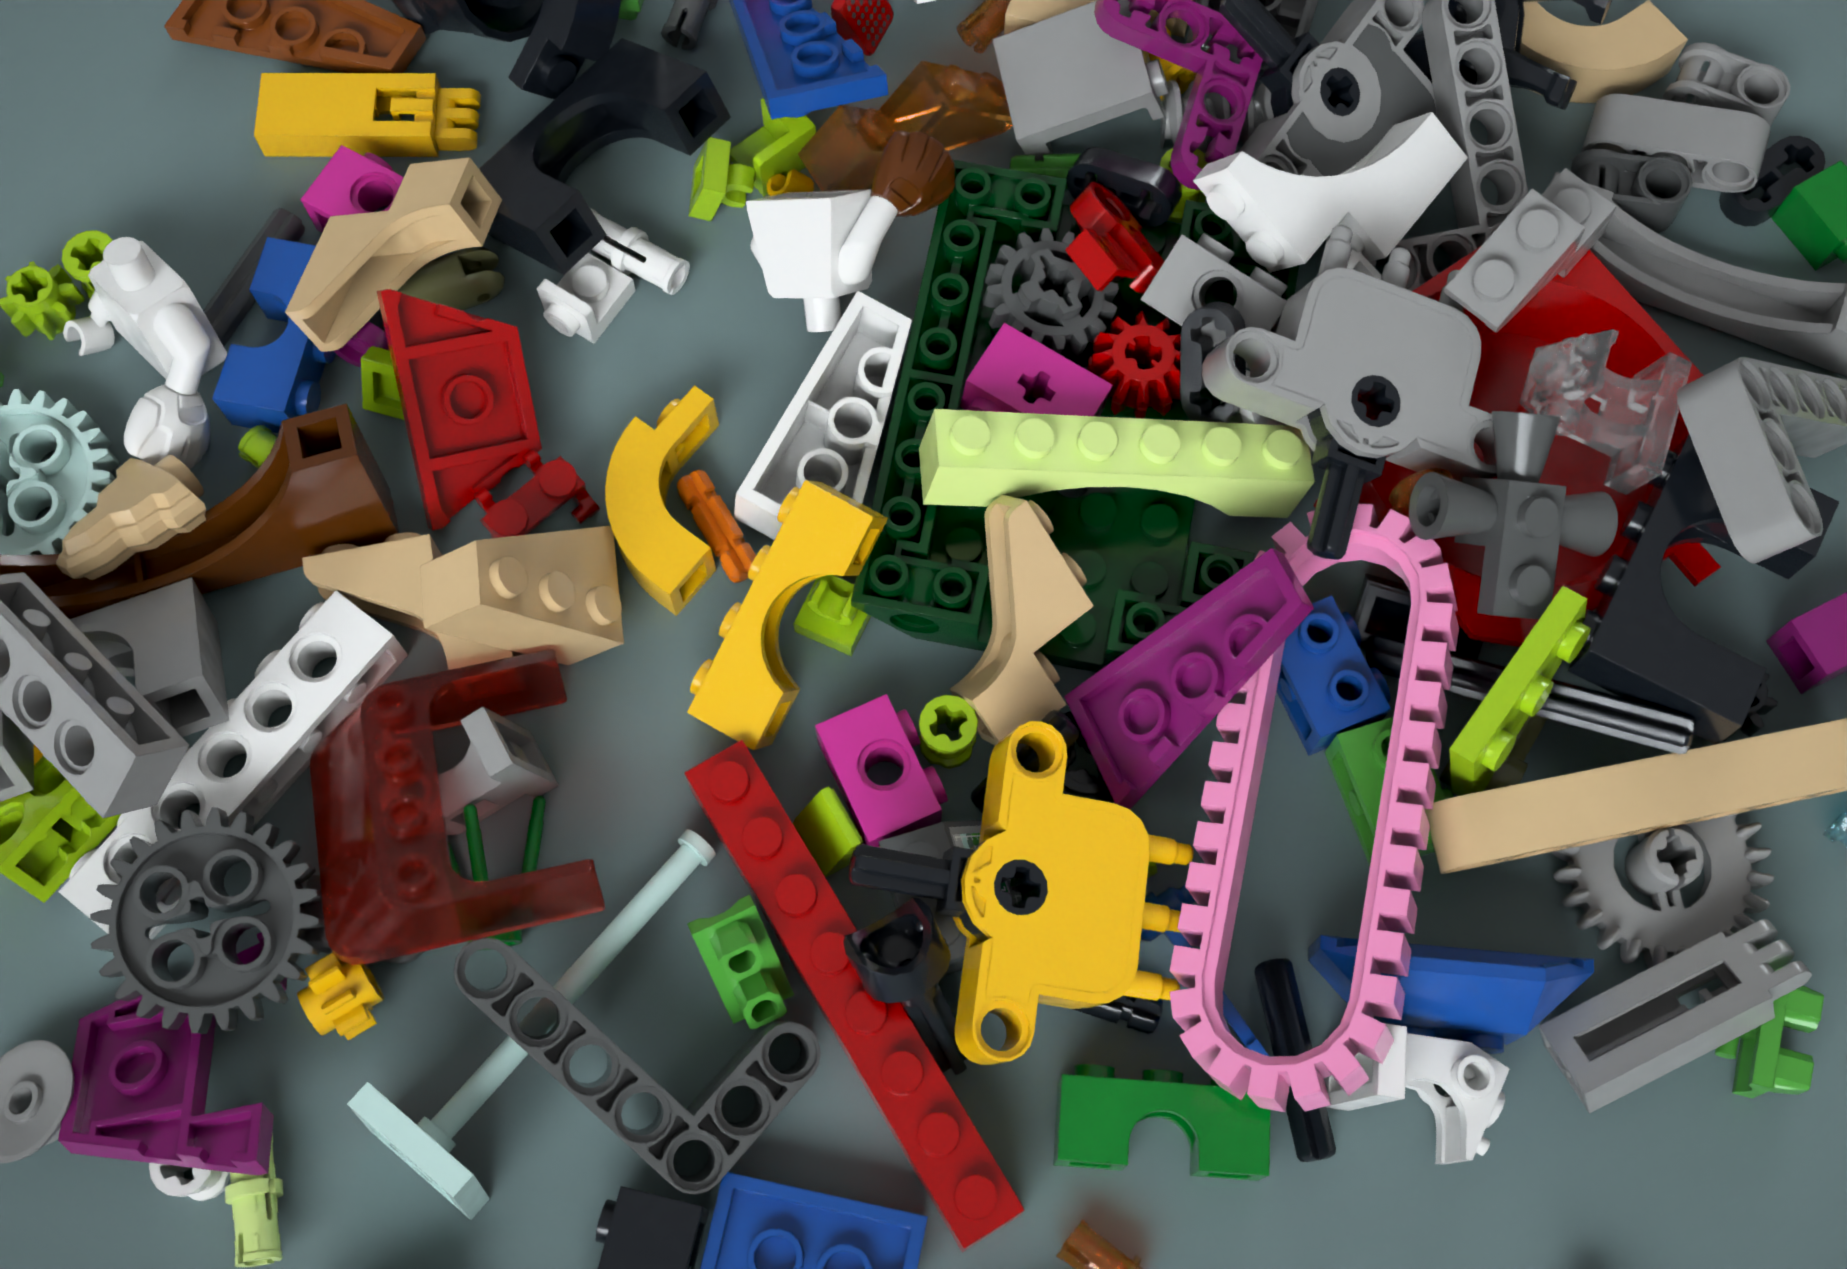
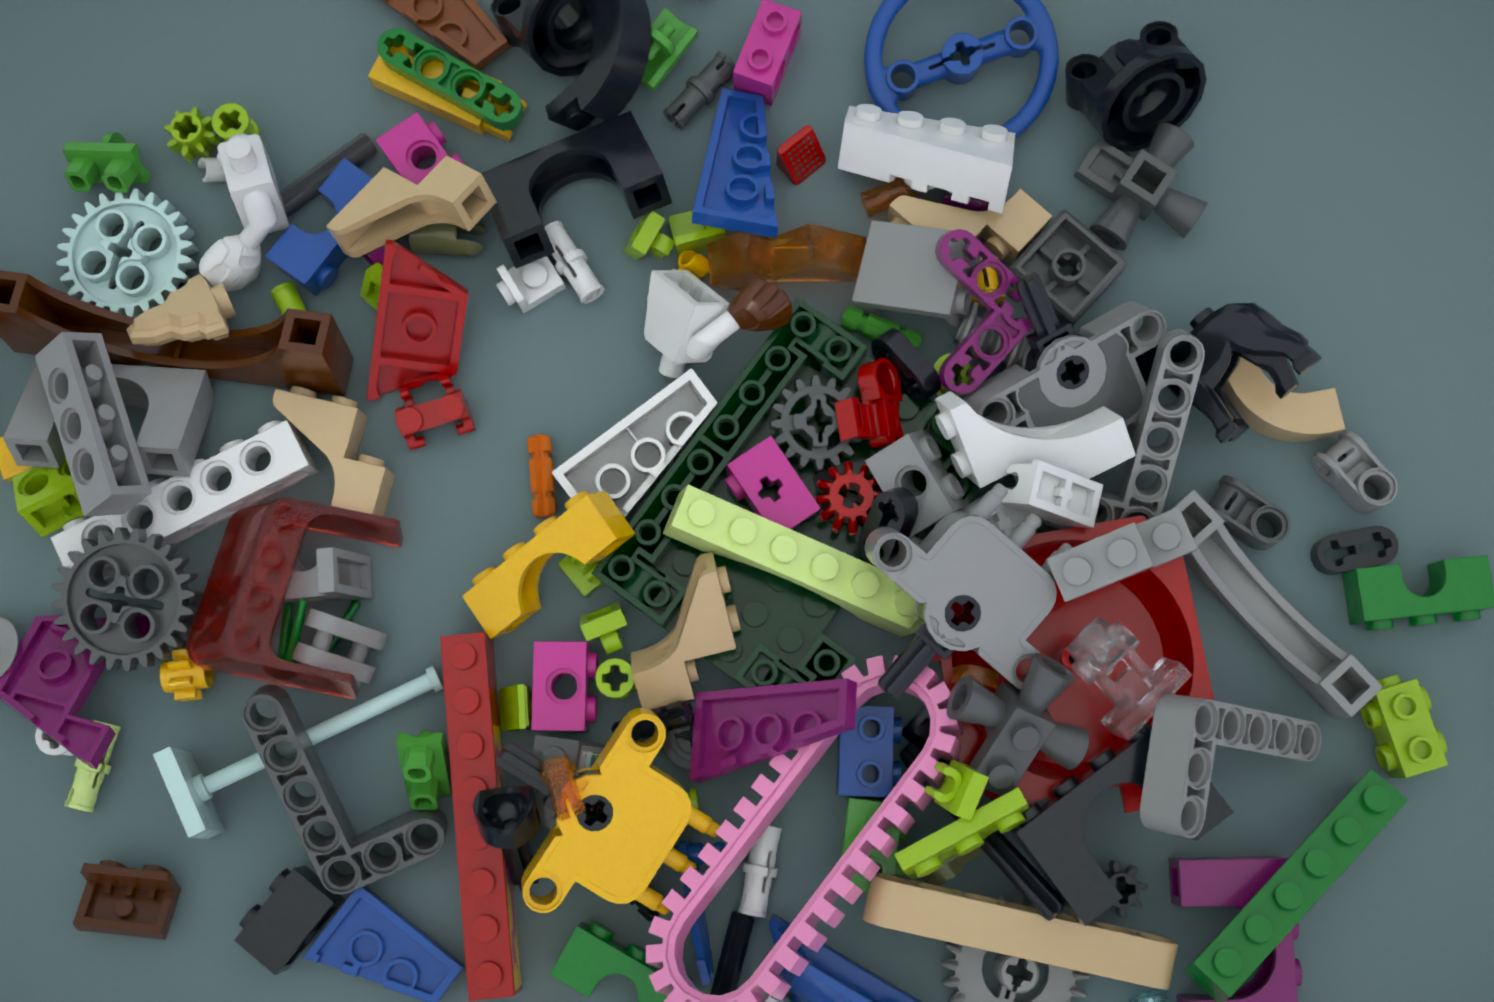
camera: 30 degrees right, 10 degrees up
tan wedge [420,526,624,666] -> none
yellow arch [605,385,719,616] -> none
light grey beam [1581,93,1771,193] -> none
none -> light grey brick [292,608,388,690]
none -> green beam [377,28,524,131]
none -> clear orange pin [540,756,586,820]
none -> lime tile [579,600,627,654]
none -> white pin [738,825,782,918]
none -> lime tile [925,759,989,821]
none -> white hinge [1001,459,1103,528]

